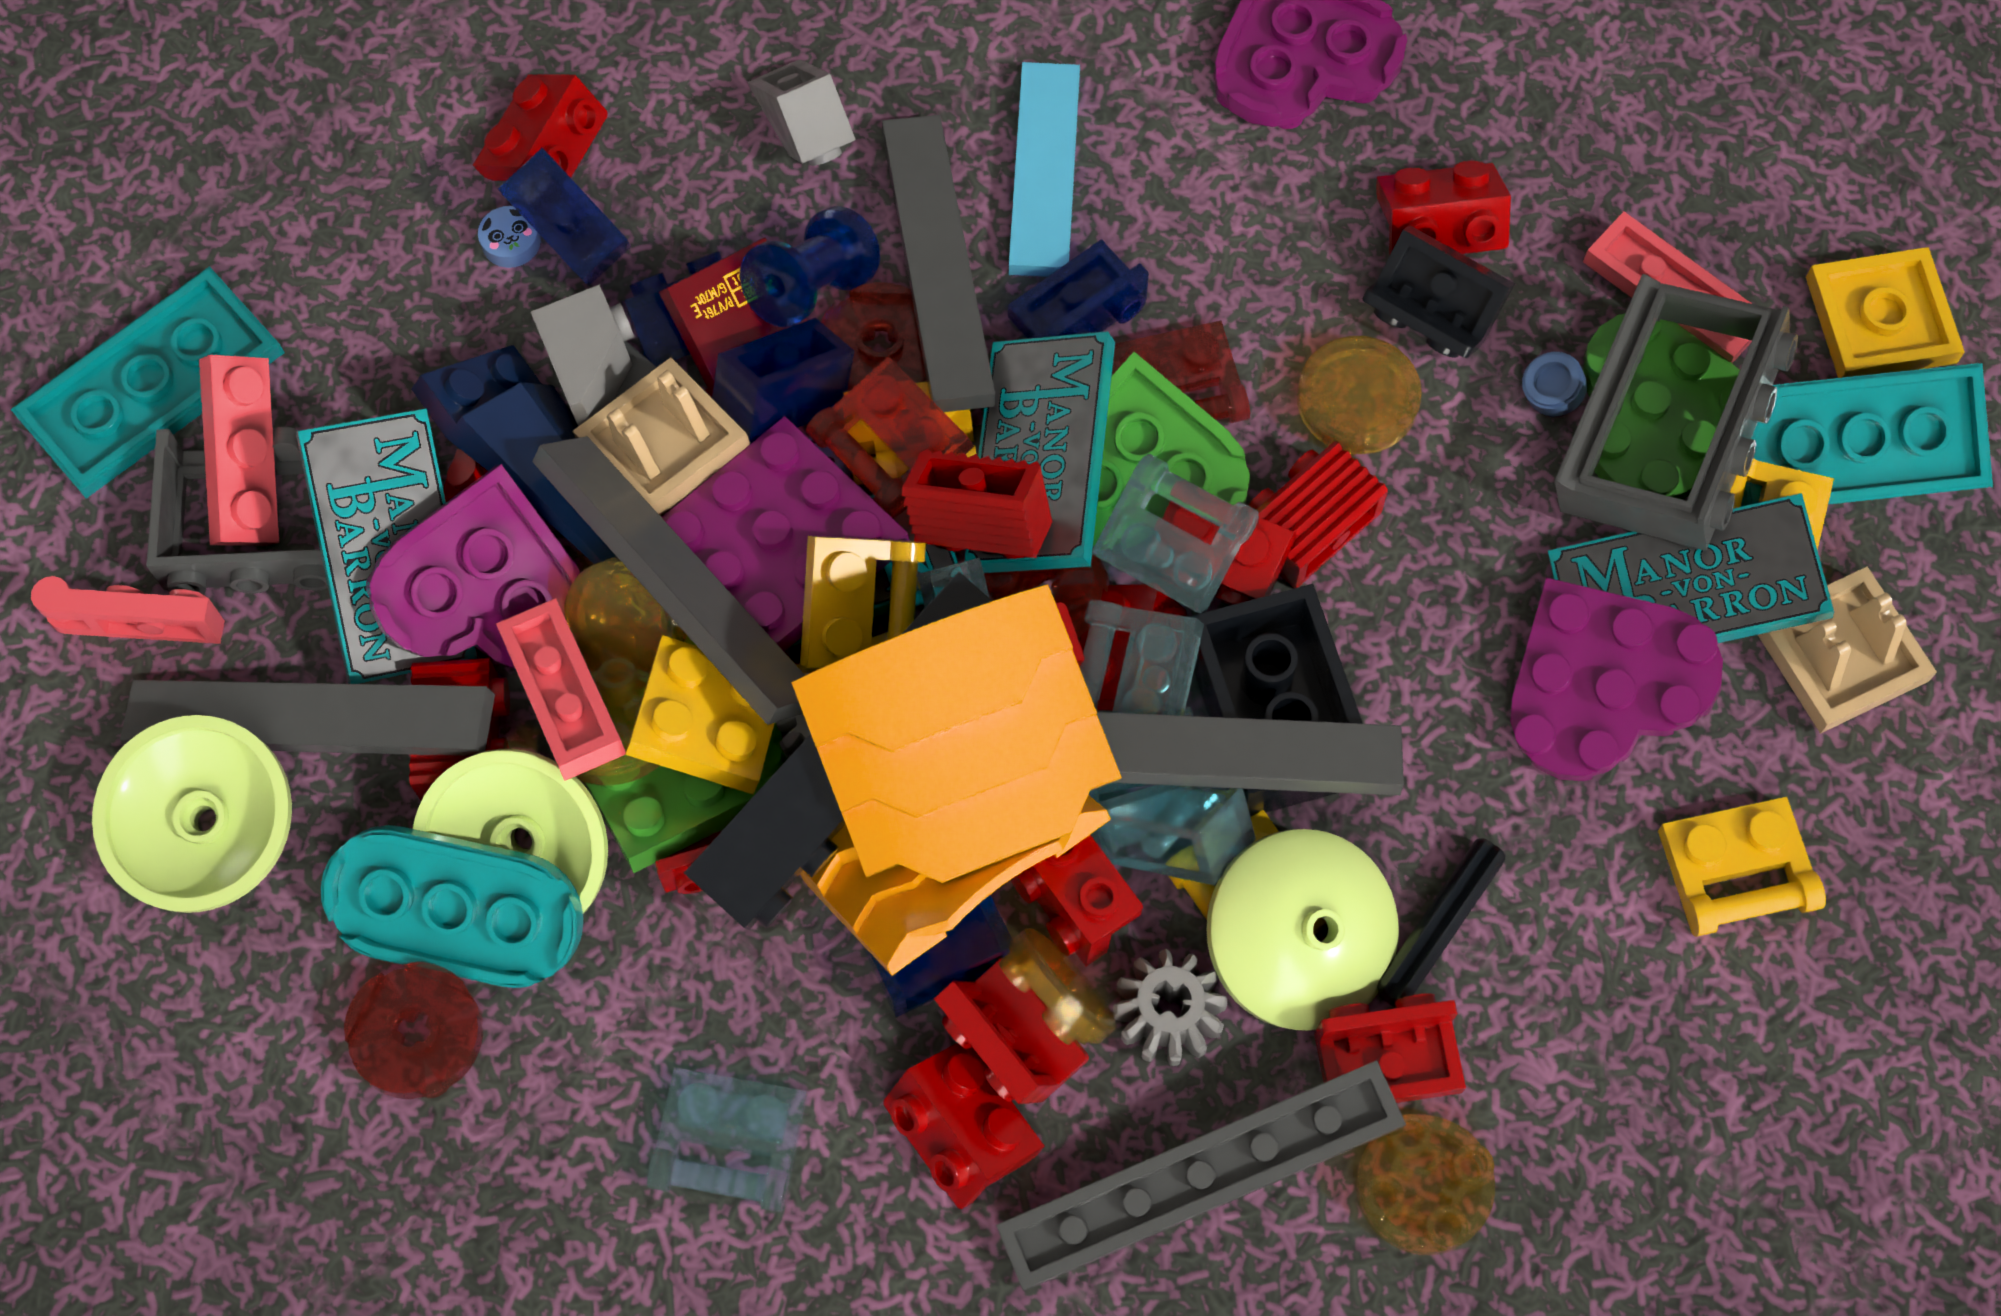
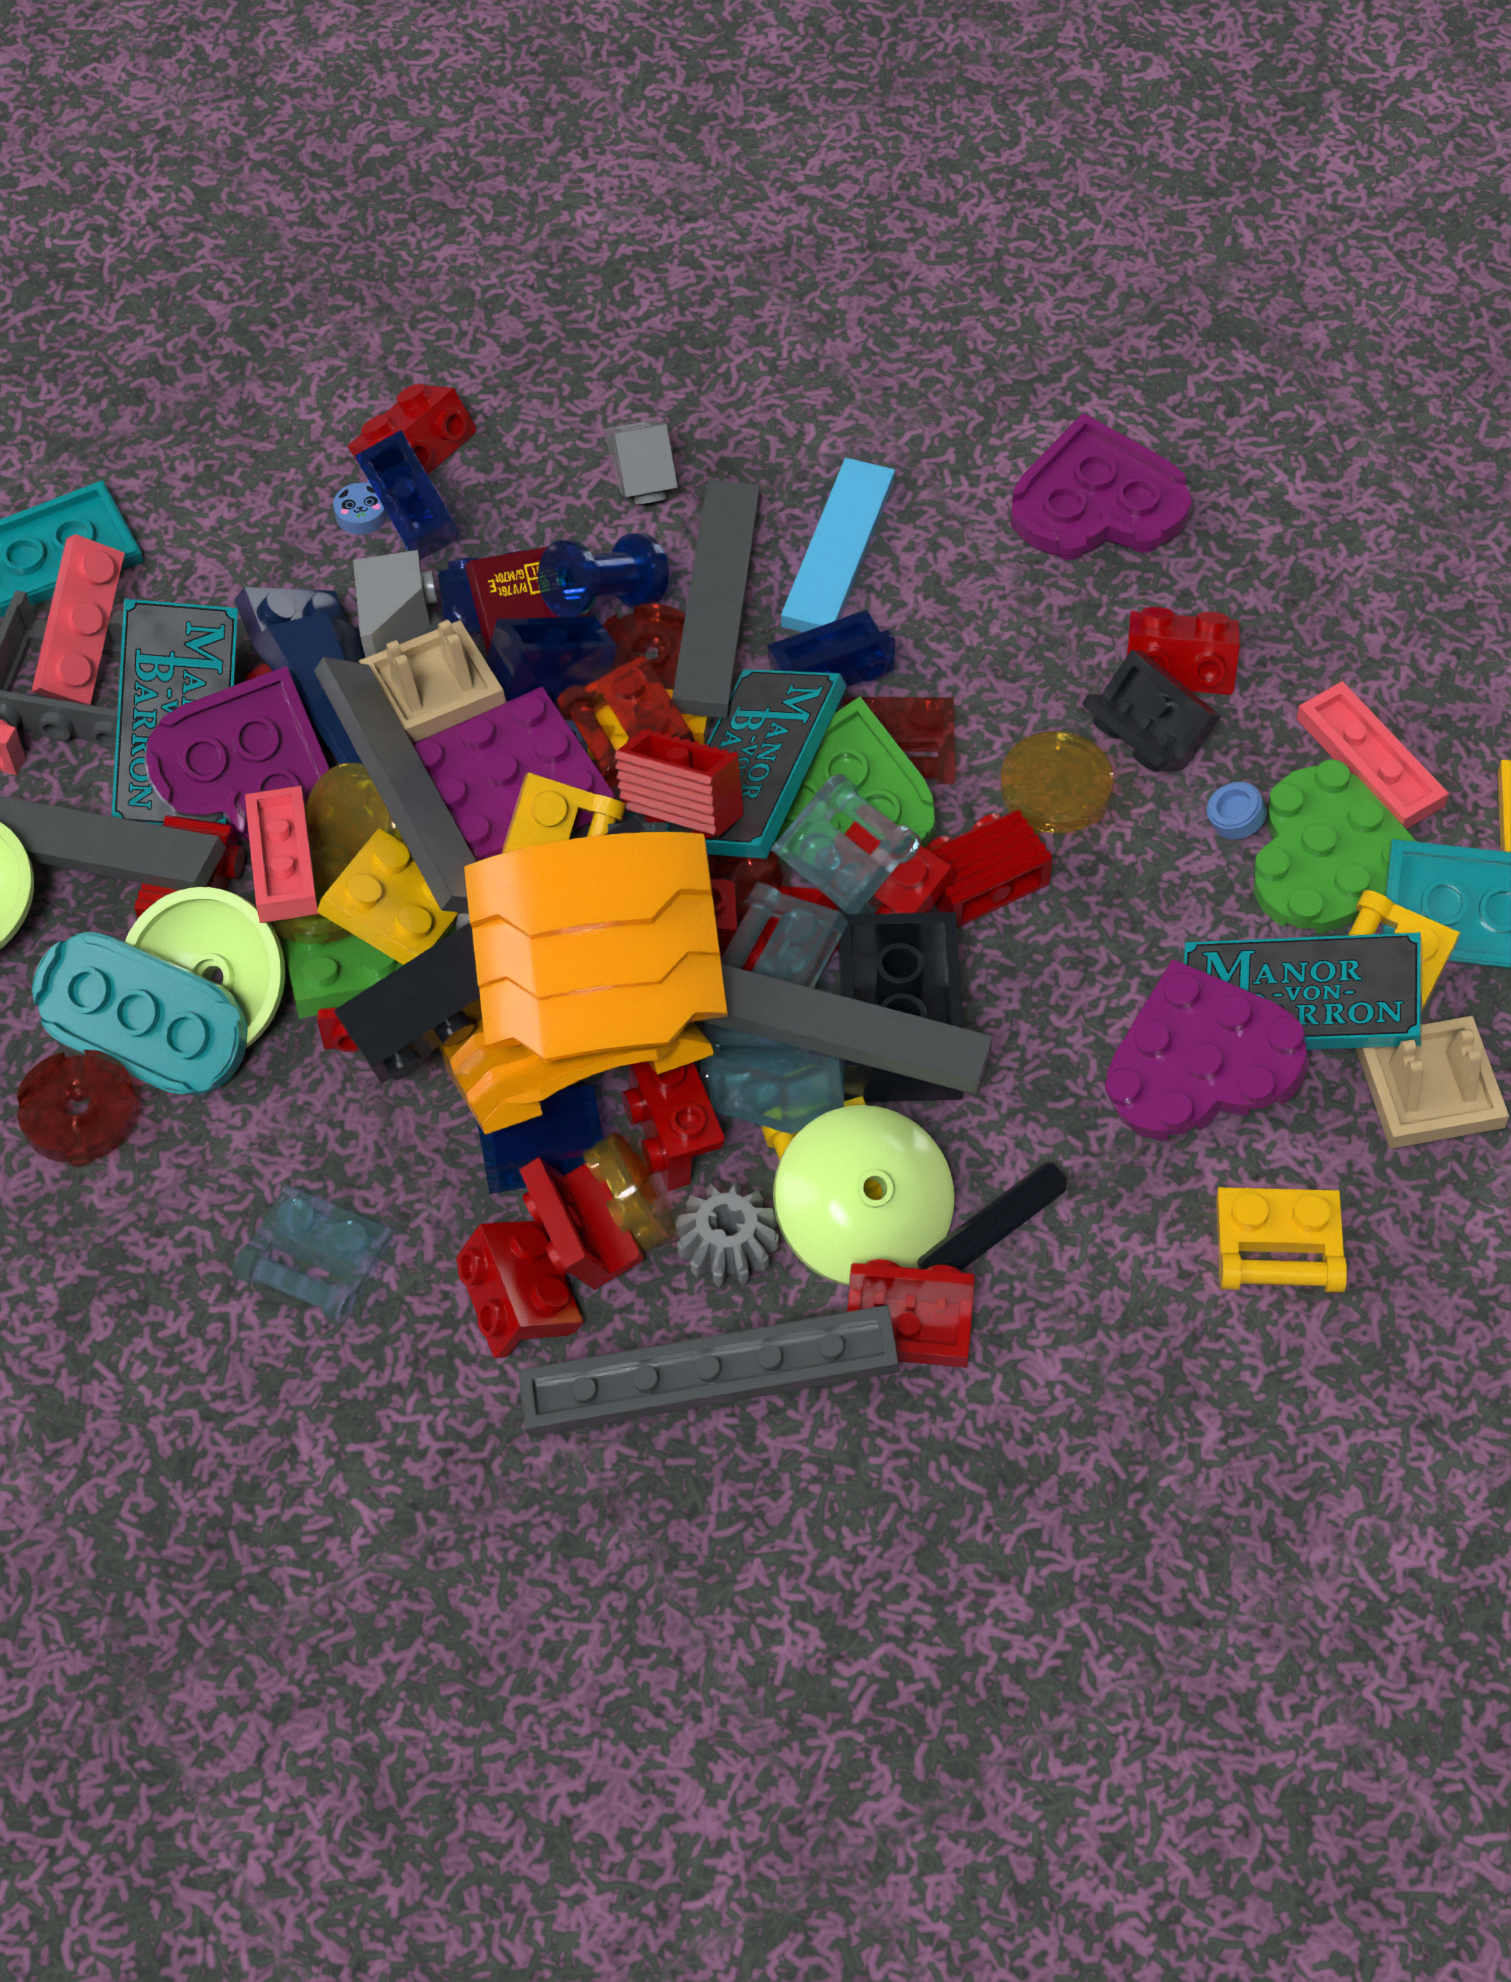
camera: 15 degrees right, 10 degrees down
clear yellow tile [1356,1114,1495,1255] -> none
dark grey window [1555,274,1798,551] -> none

